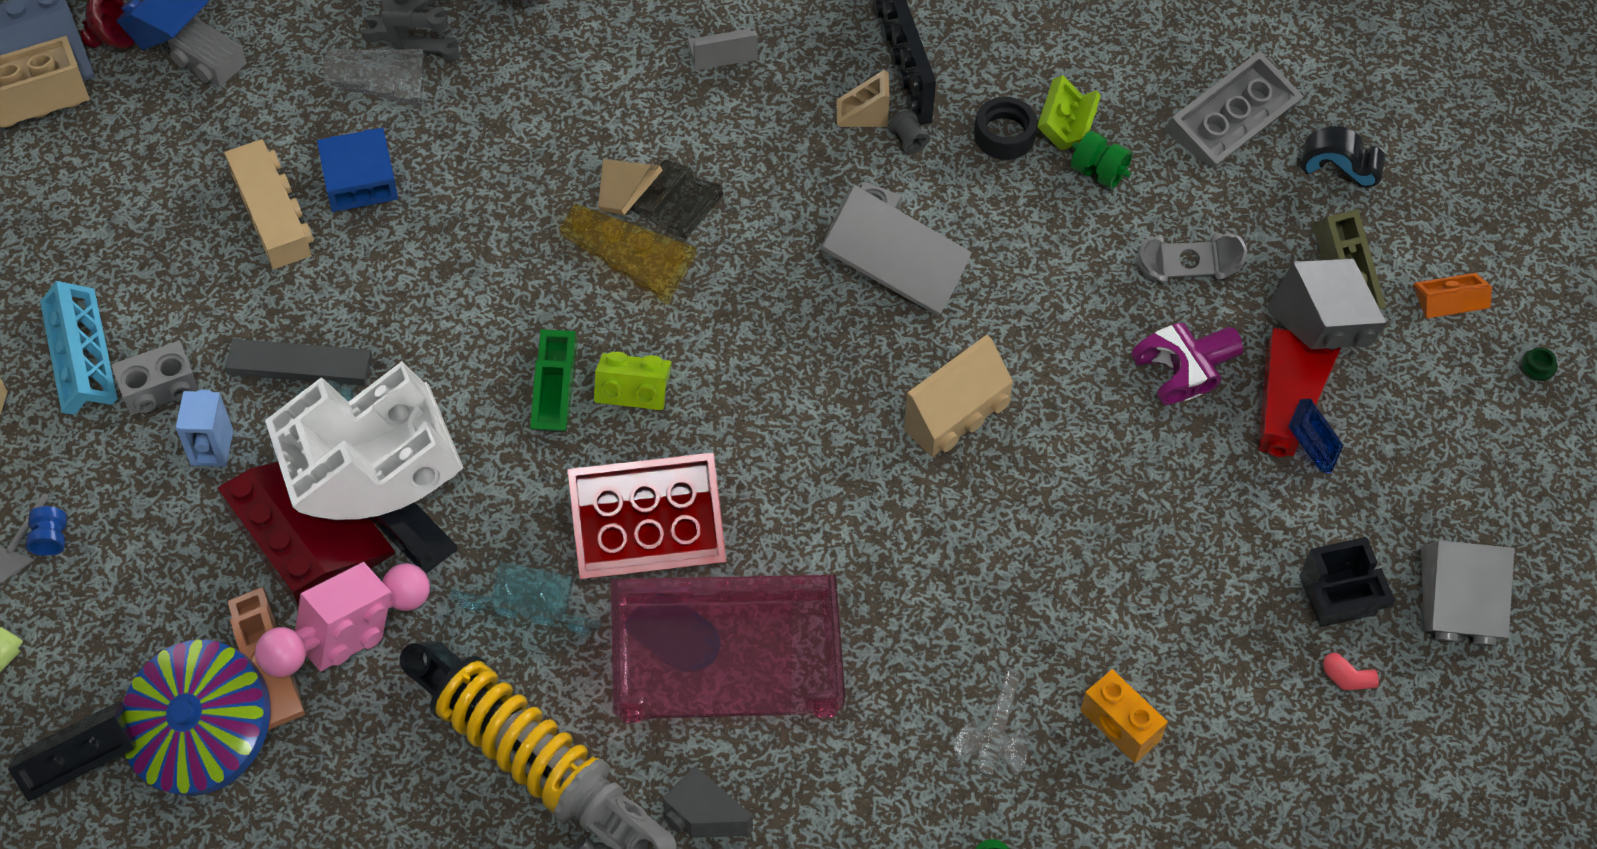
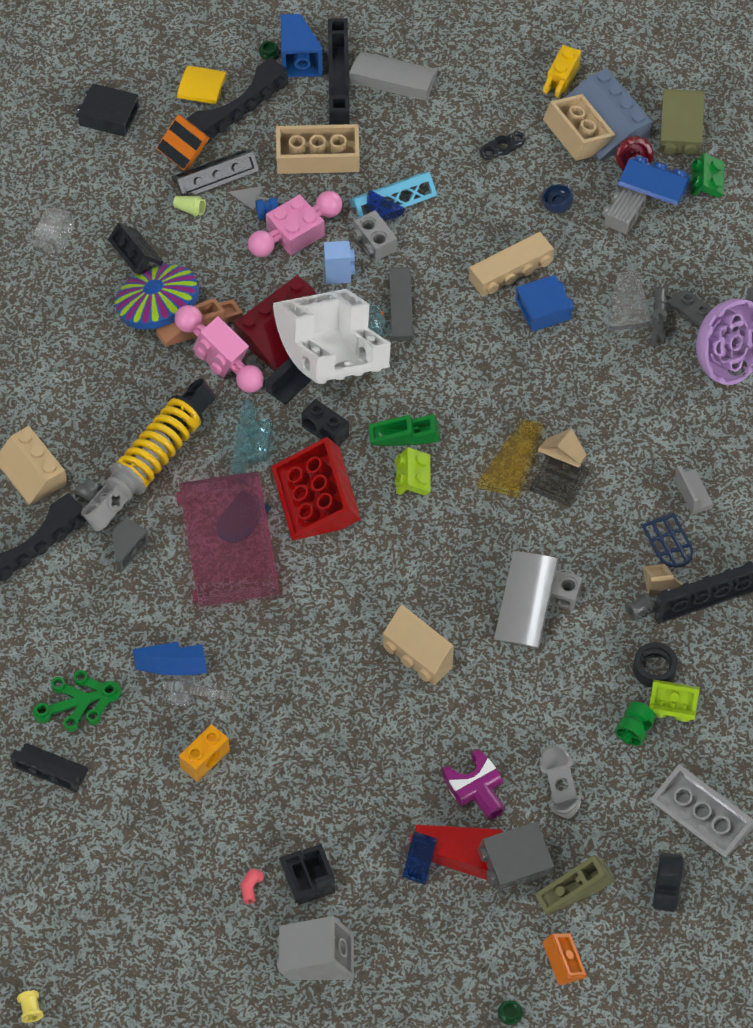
camera: 85 degrees right, 0 degrees up
none -> blue slope [132,642,207,675]
none -> bright pink brick [248,191,343,257]
none -> black brick [301,399,349,446]
none -> clear blue tile [367,190,406,220]
none -> black piece [480,131,526,160]
none -> dark blue hair [542,184,573,213]
none -> dark blue window [642,513,693,568]

